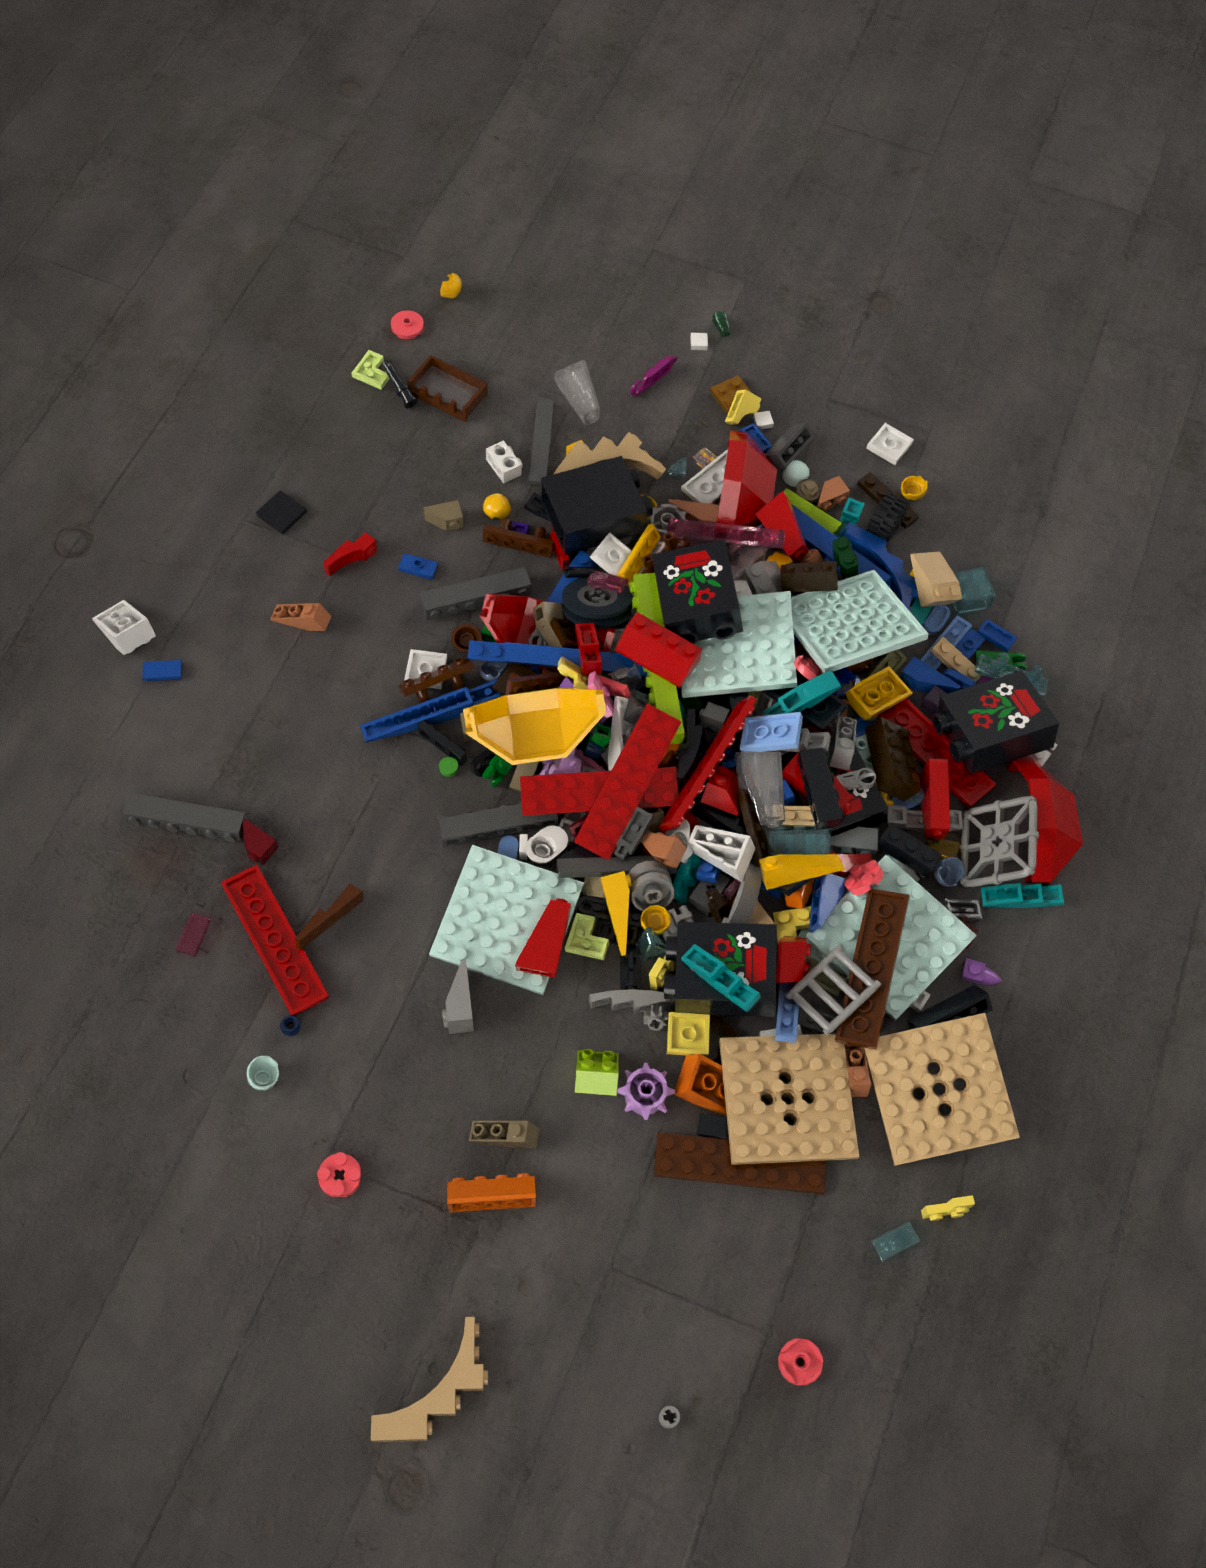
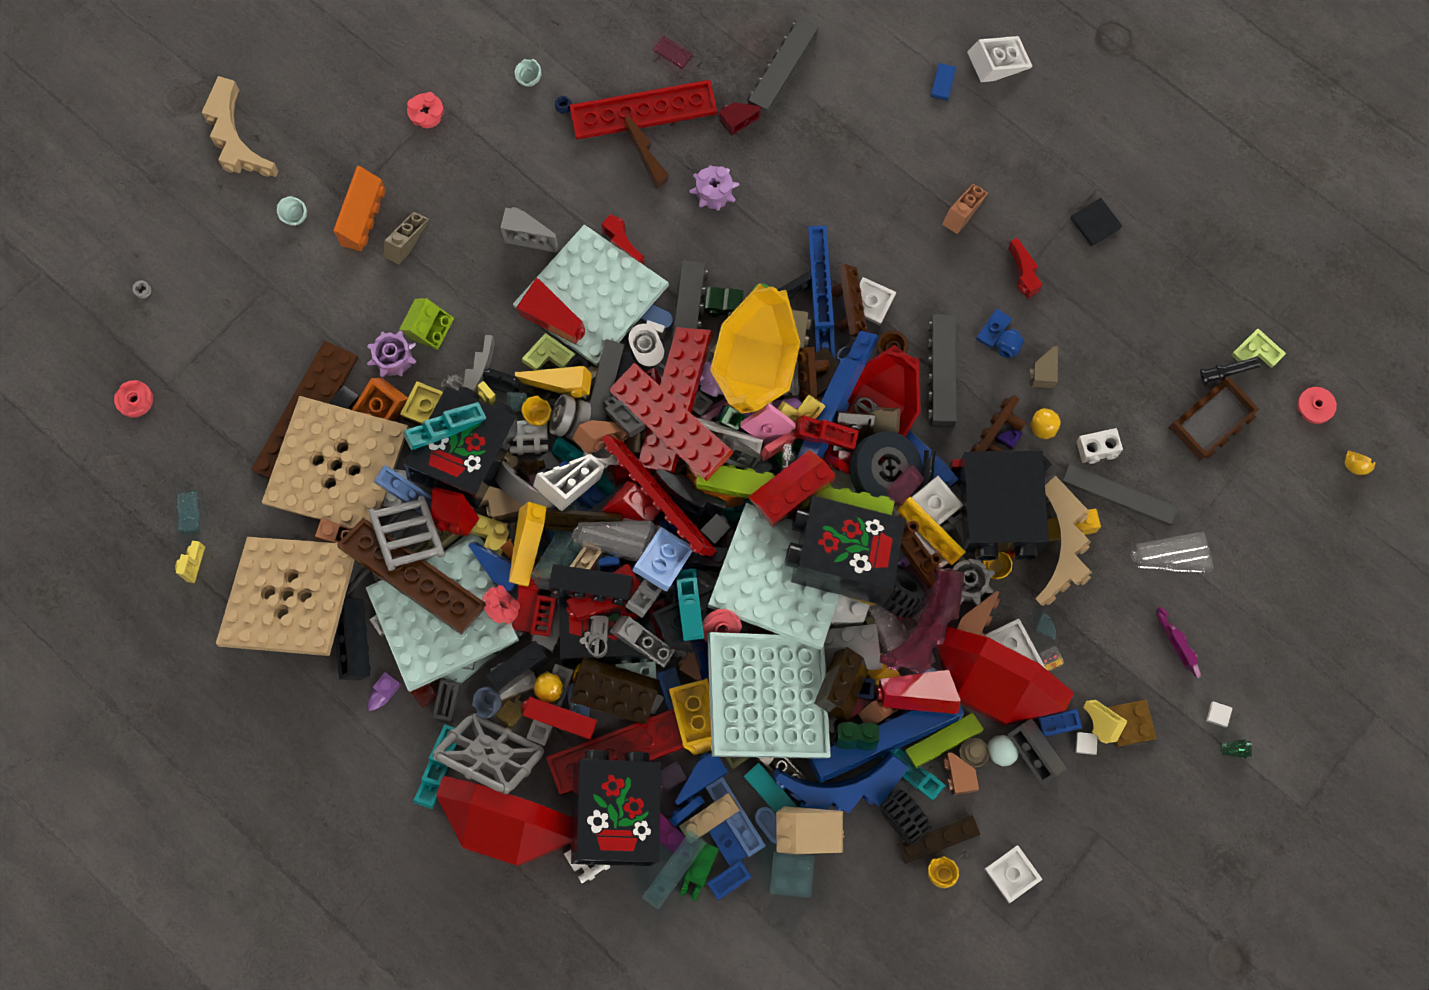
camera: 115 degrees right, 10 degrees up
none -> light aqua hair [276,196,307,226]
none -> red slope [530,594,558,637]
none -> yellow hair [534,671,564,703]
none -> red slope [601,214,645,265]
none -> lavender brick [689,165,739,211]
none -> dark green brick [704,287,744,317]
none -> blue head [996,329,1024,358]

